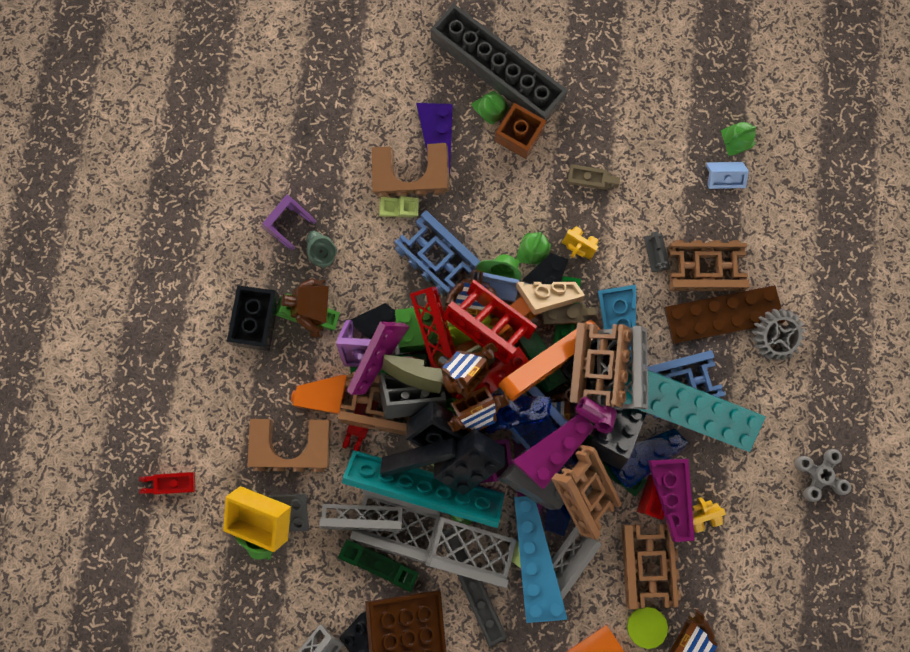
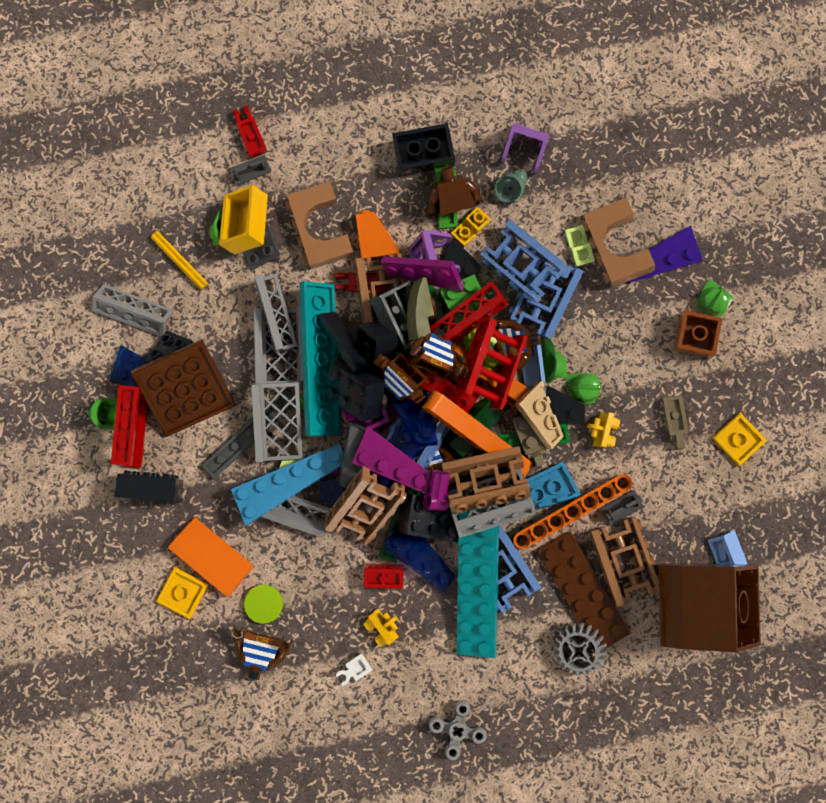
camera: 75 degrees right, 5 degrees up
dark green slope [337,539,419,592] -> none
dark grey brick [430,4,568,122] -> none
medium nougat fence [621,524,681,609] -> none
magenta wing [648,459,695,542] -> none
bright green piece [721,122,756,156] -> none
none -> yellow axle [151,231,208,290]
none -> dark grey hinge [230,155,271,185]
none -> white plate [336,653,373,686]
none -> yellow slope [451,207,491,248]
none -> medium blue fence [480,219,569,303]
none -> orange beam [512,474,632,549]
none -> reddish brown brick [658,563,761,653]
none -> yellow tile [712,412,767,467]

